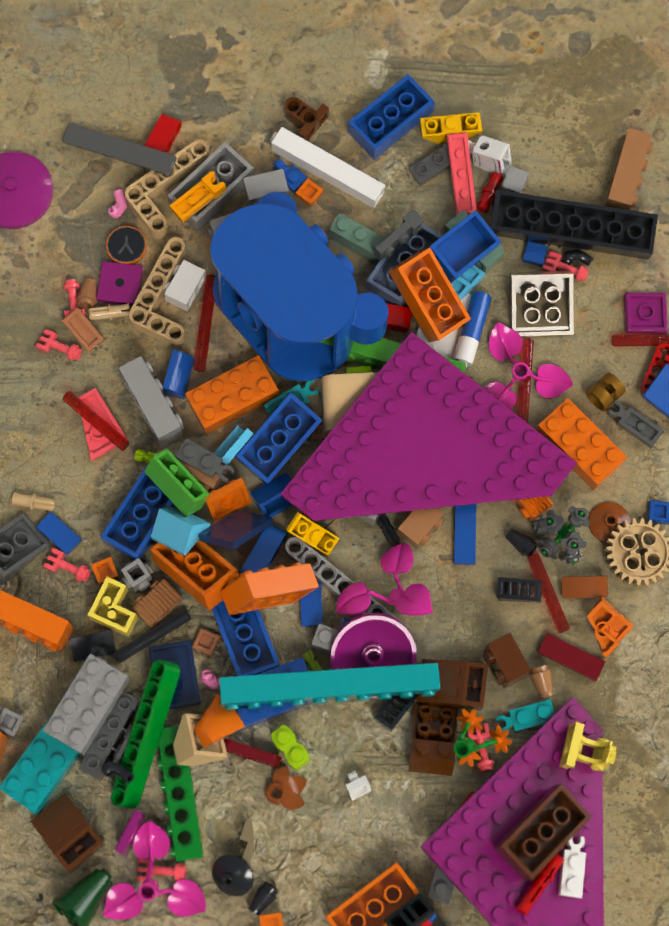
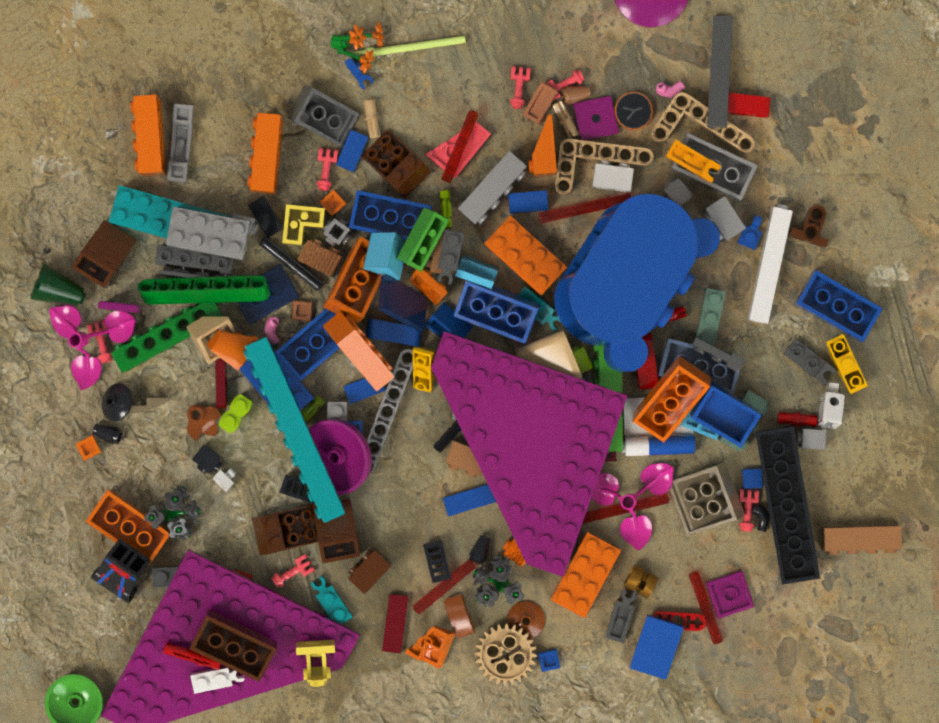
camera: 75 degrees right, 15 degrees up
black arm [101,761,134,783] -> none
orange plate [295,178,324,207] -> none
dark pink plant [336,543,433,616] -> none
coral tile [446,133,477,215] -> none
orange plant [454,708,512,767] -> none
medium nougat cone [530,664,553,698] -> none
none -> dark grey plant [144,486,201,541]
none -> black brick [192,444,223,474]
none -> reddish brown slope [361,129,432,199]
none -> orange slope [528,115,557,177]

